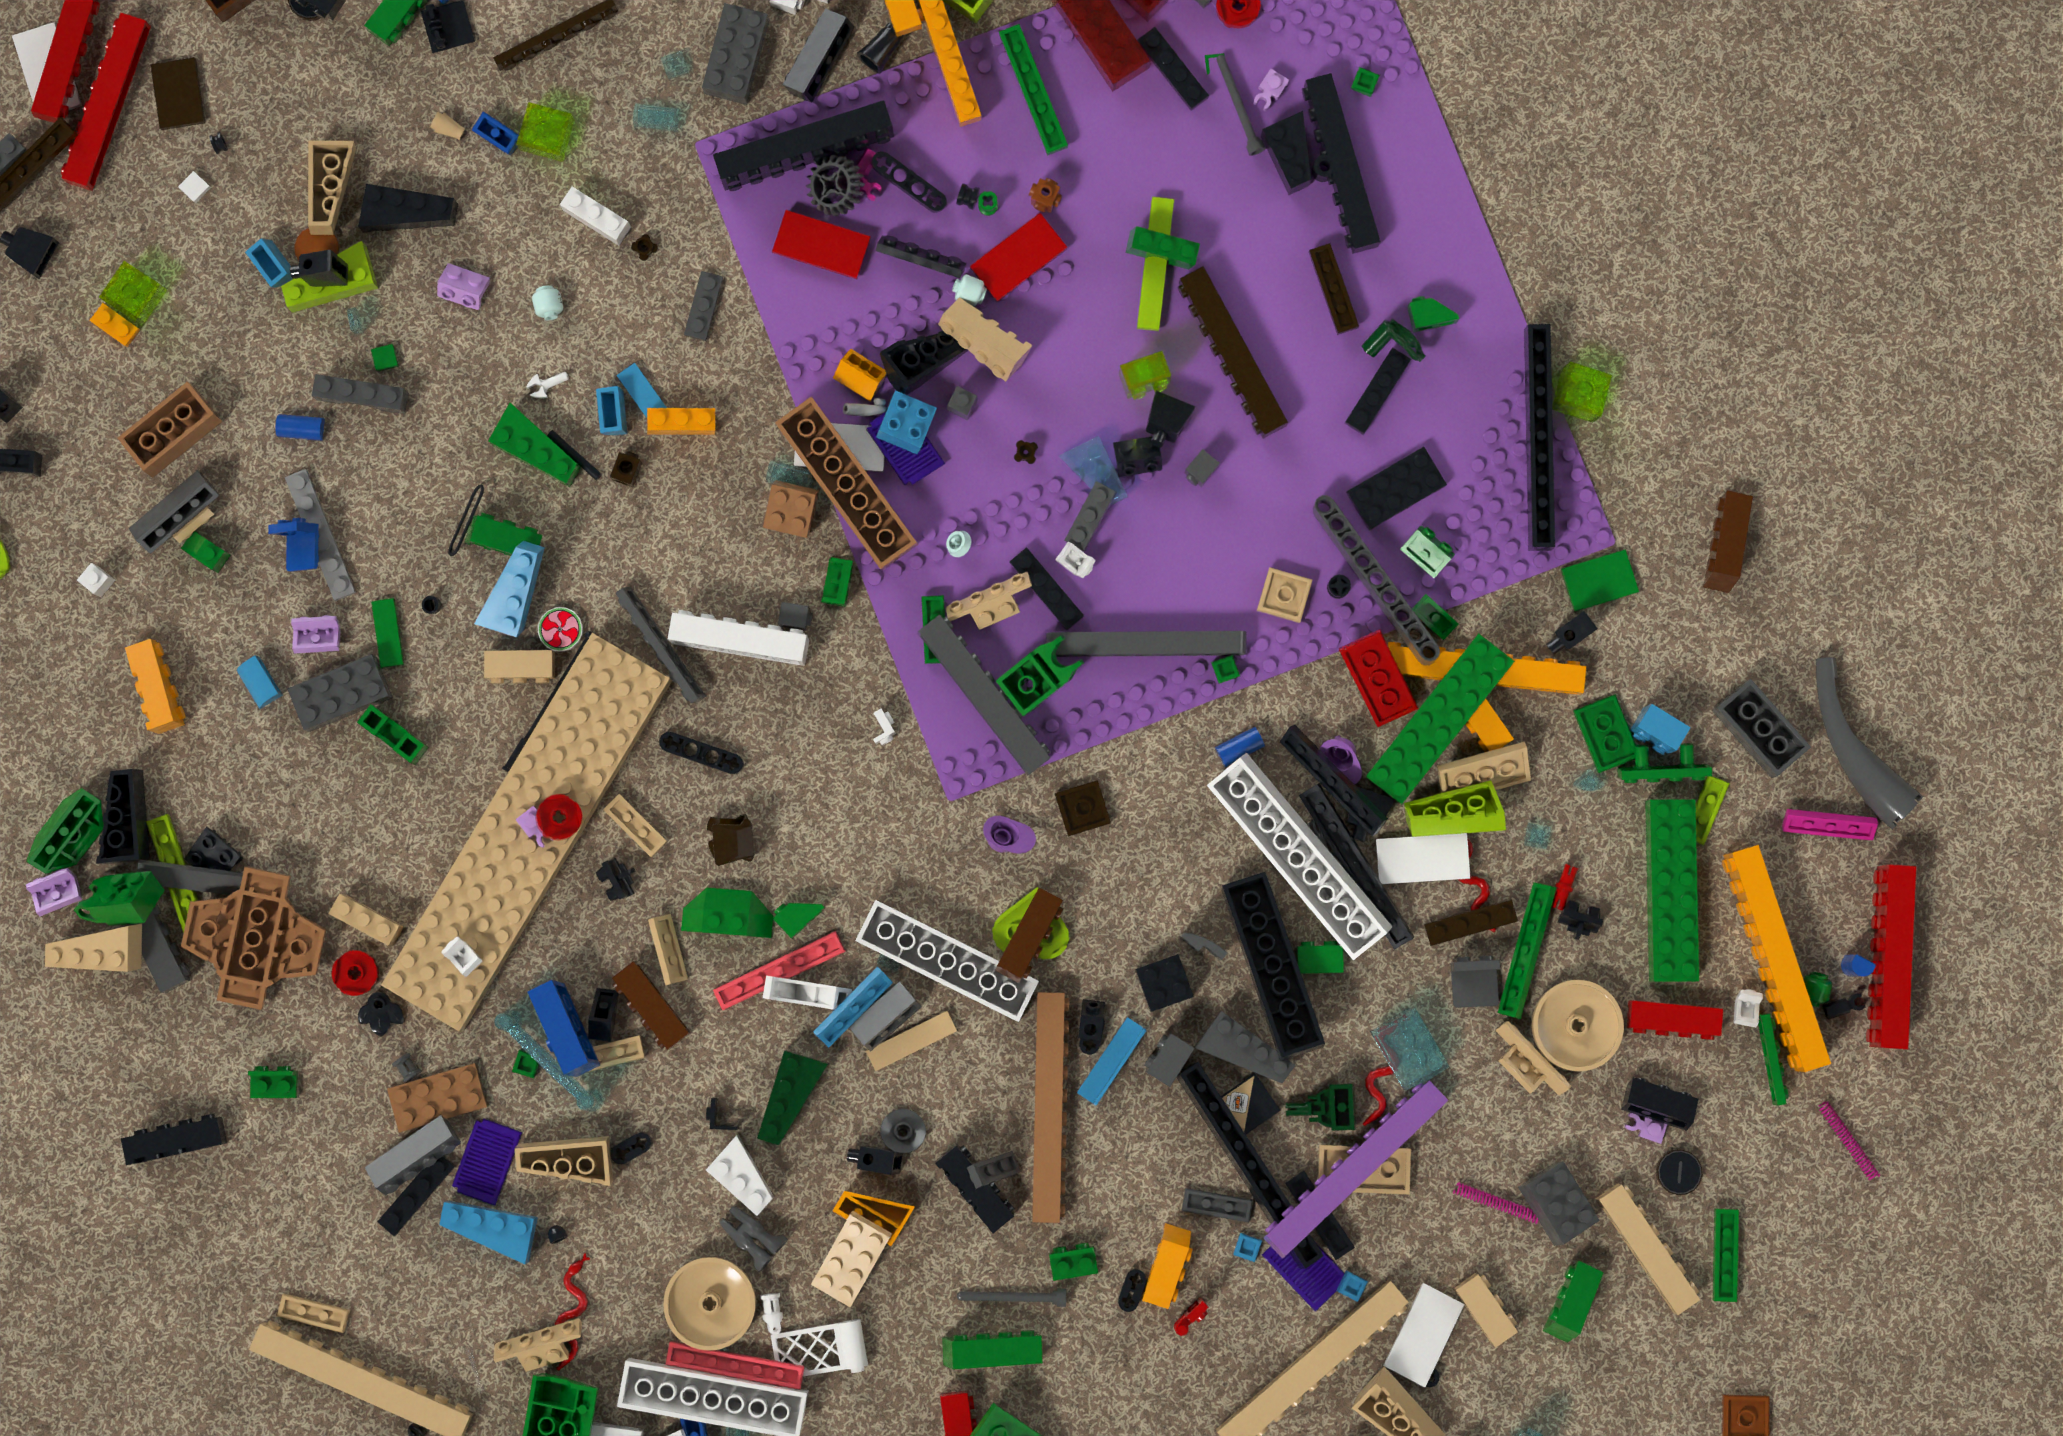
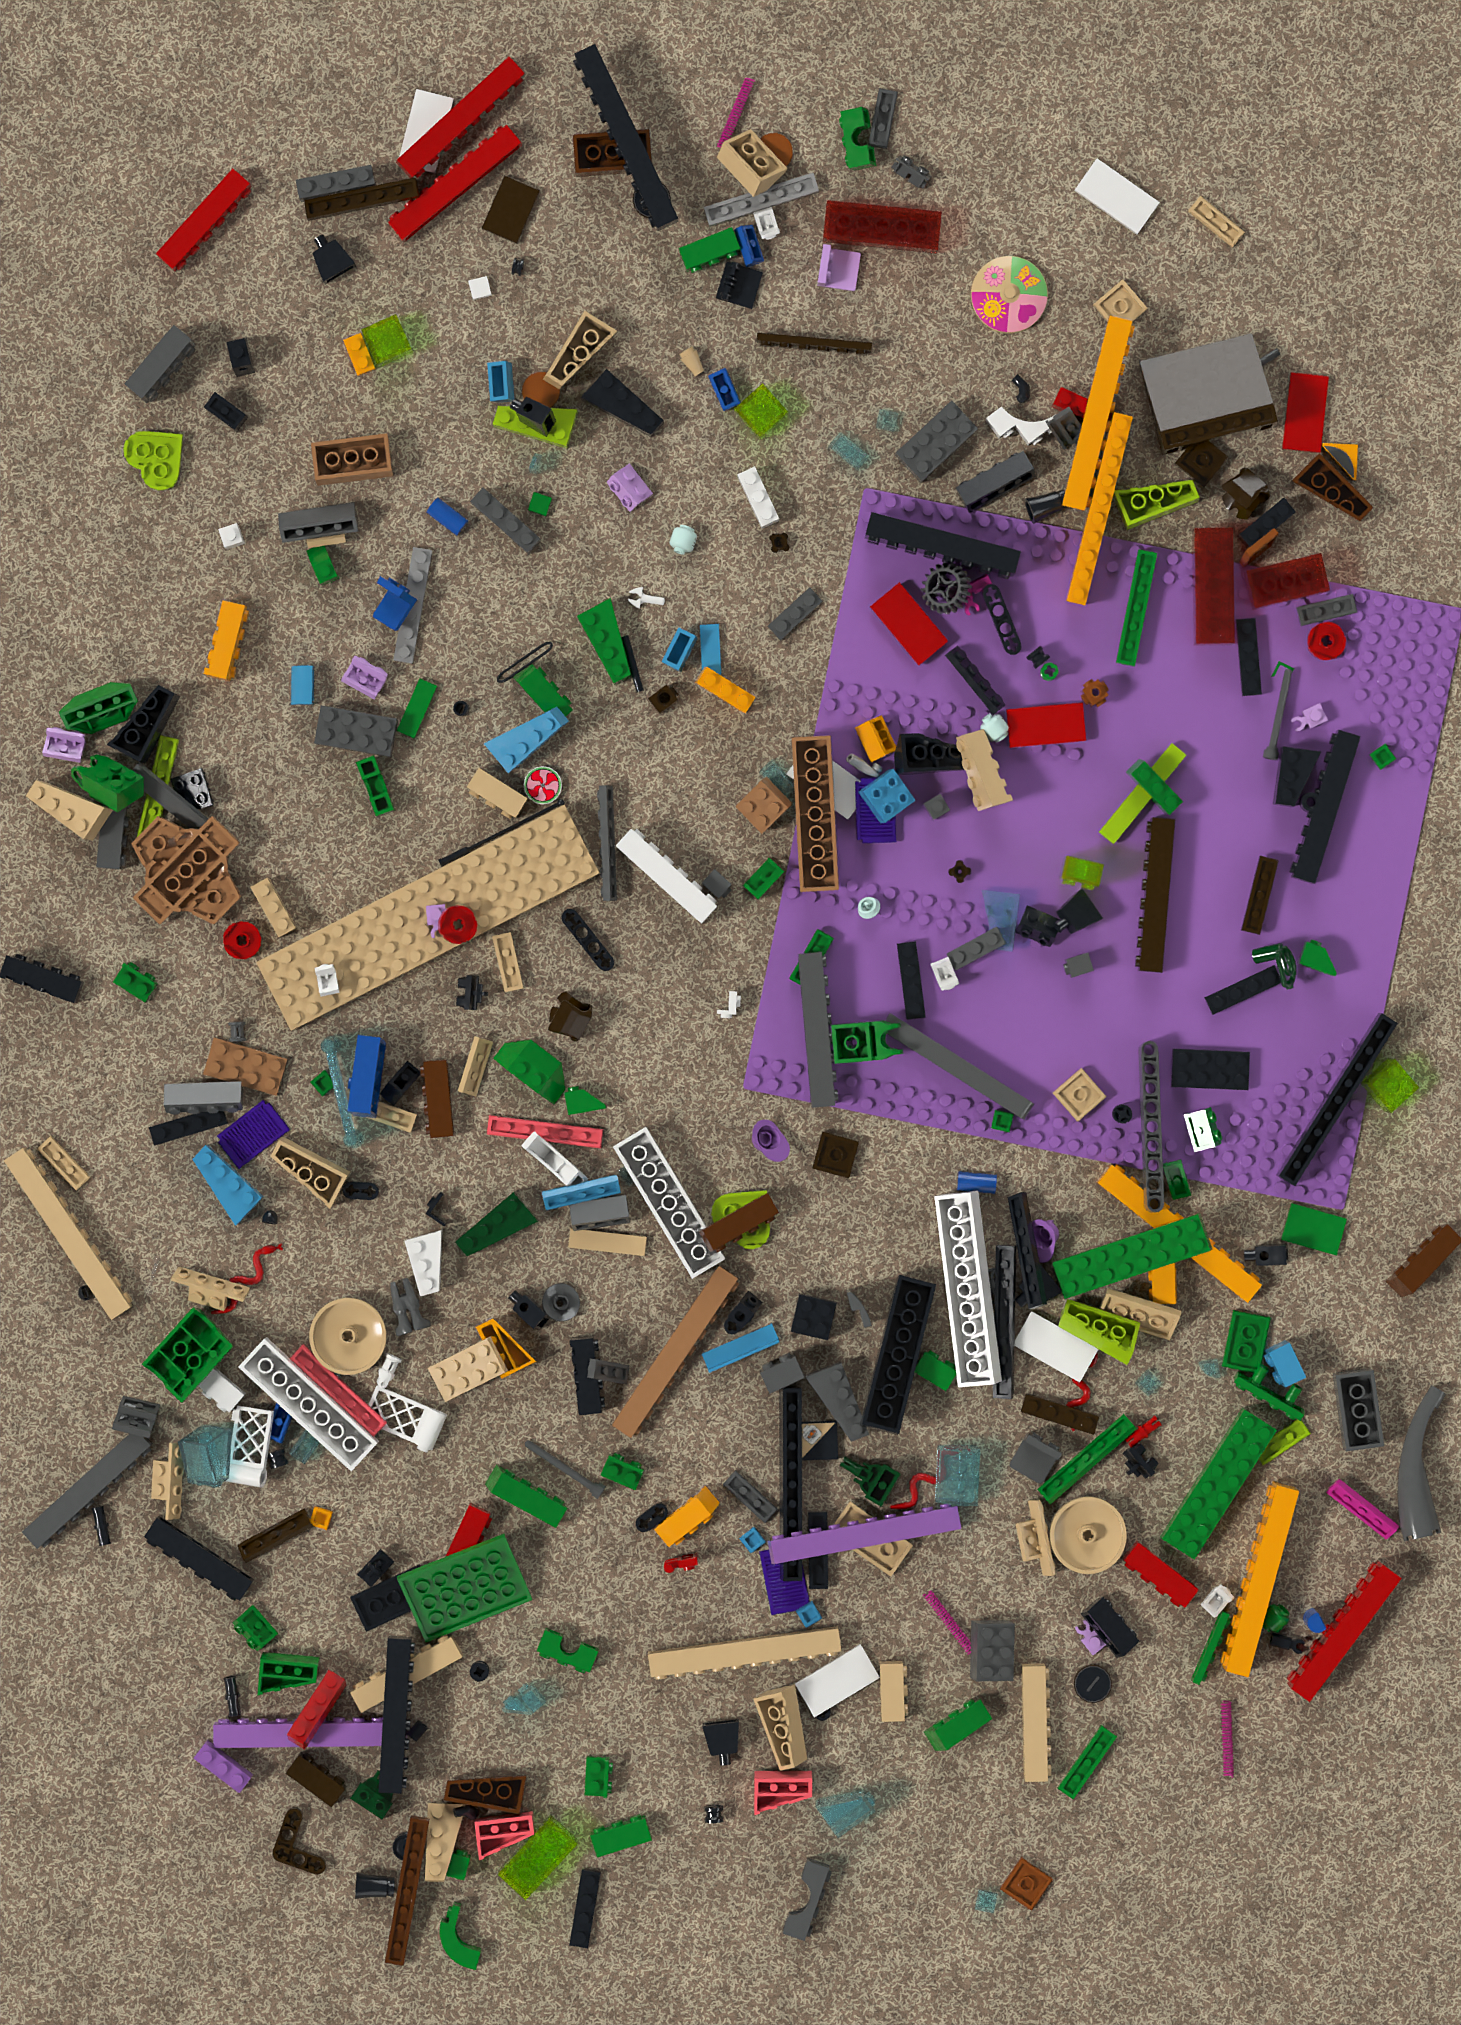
camera: 30 degrees right, 5 degrees up
black plate [358,992,404,1037] -> none
tan bracket [946,572,1032,630] -> none
red tile [1339,629,1419,727] -> none

